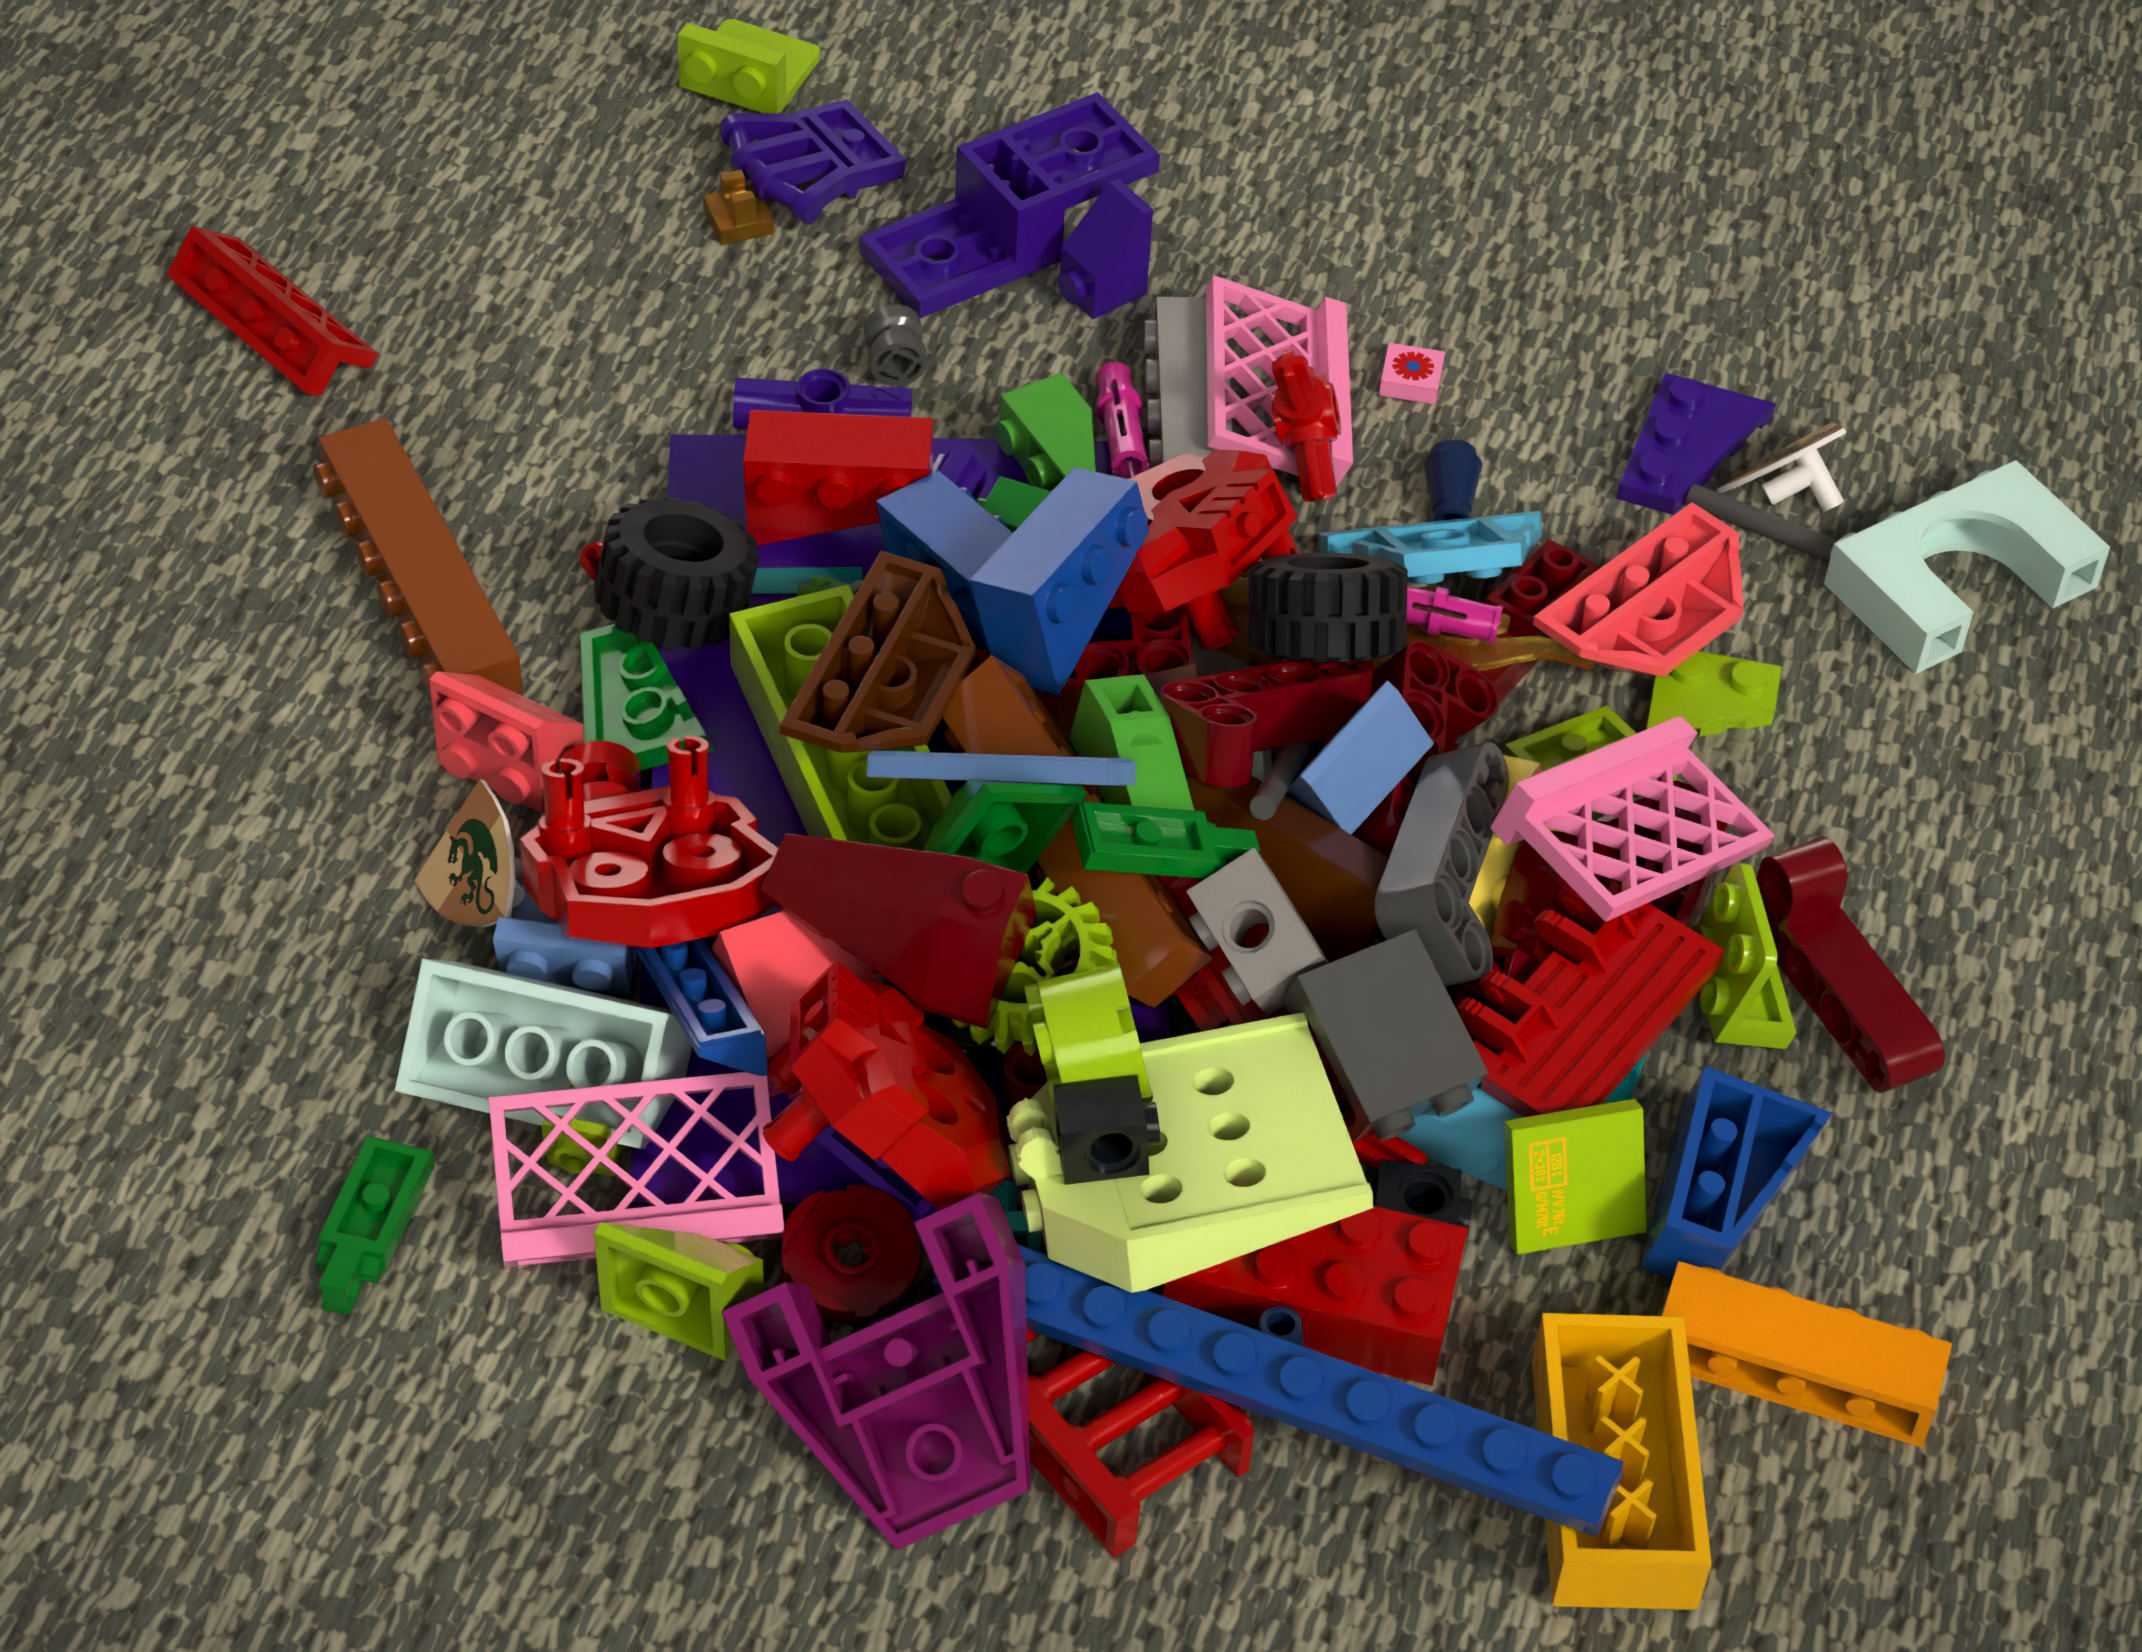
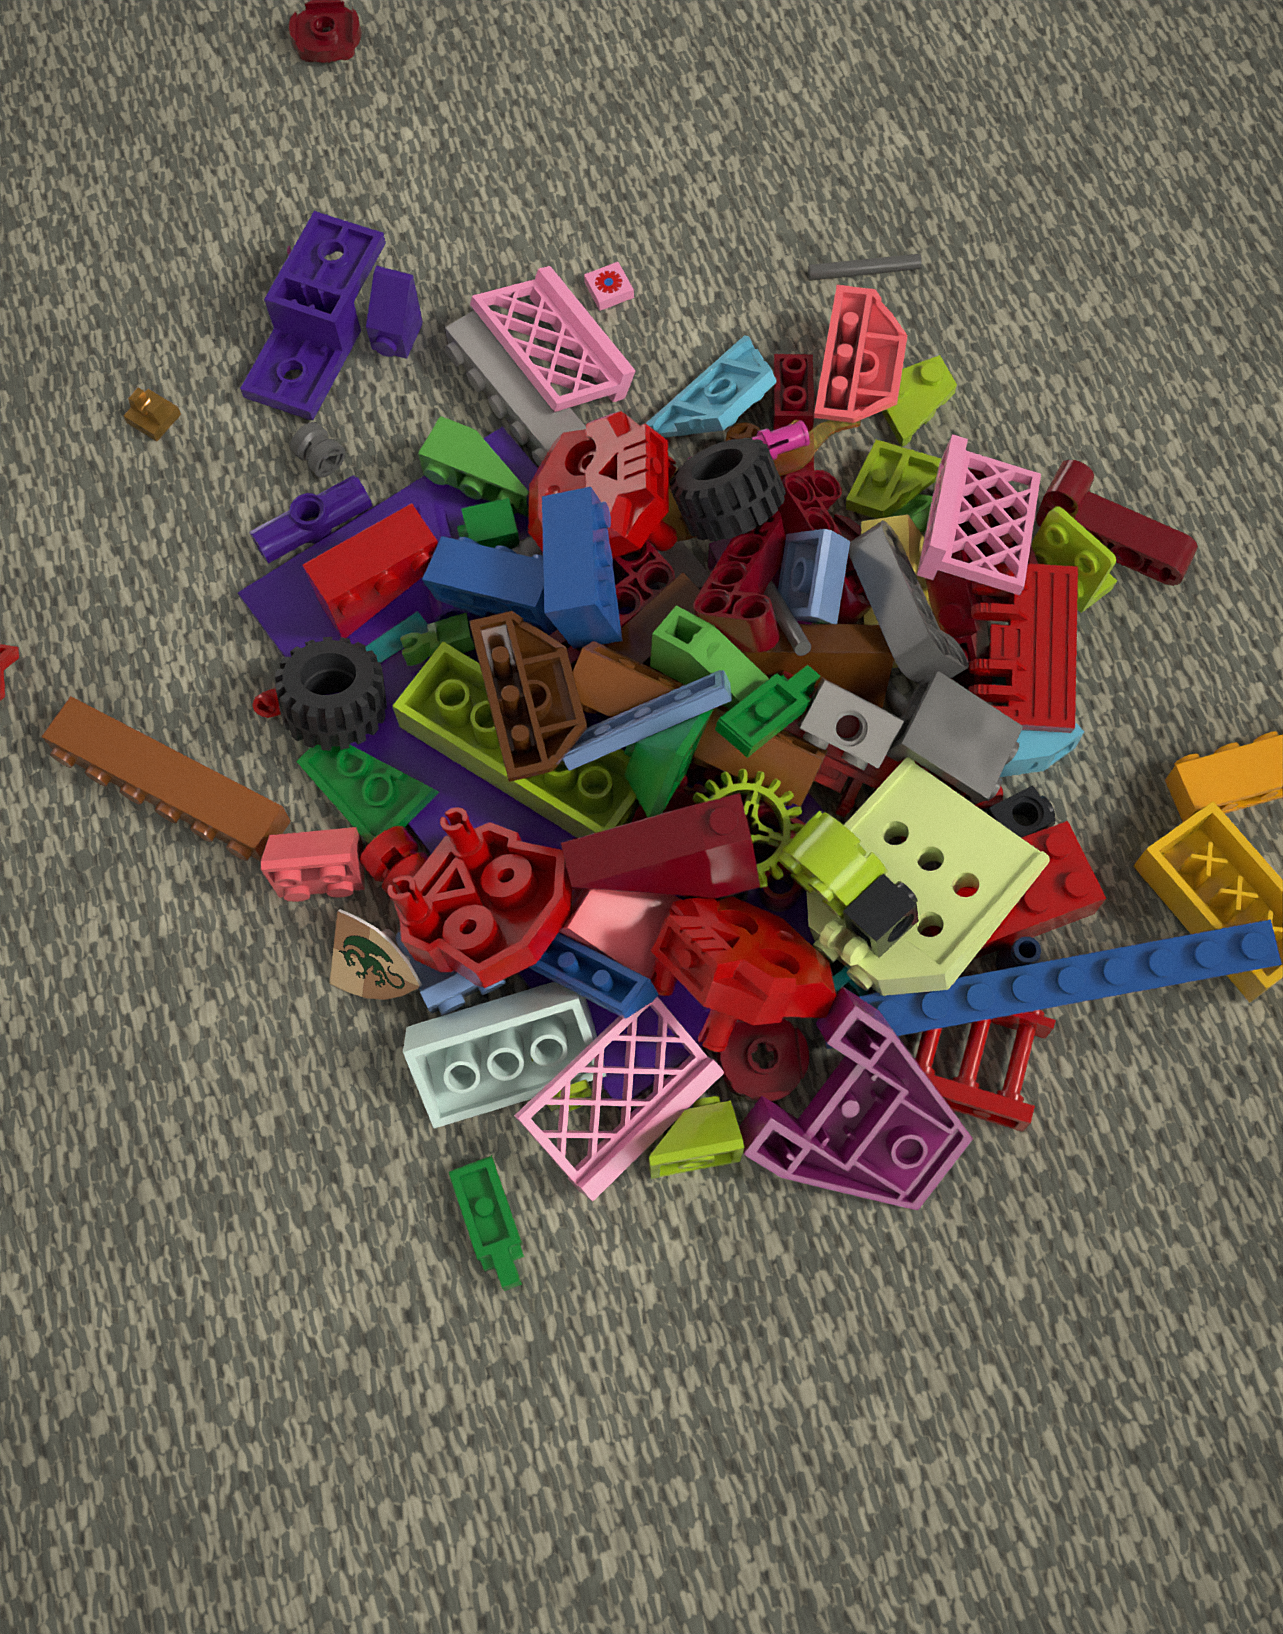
camera: 30 degrees left, 20 degrees up
lime bracket [677,19,820,114] -> none
dark purple plate [719,99,906,225] -> none
dark pink pin [1095,362,1149,479] -> none
red bush [1271,350,1341,502] -> none
dark blue cone [1424,439,1482,521] -> none
lime tile [1504,1099,1647,1255] -> none
dark purple wing [1616,373,1776,515] -> none
blue wedge [1641,1066,1832,1280] -> none
white shield [1716,422,1846,512] -> none
light aqua arch [1824,460,2110,674] -> none

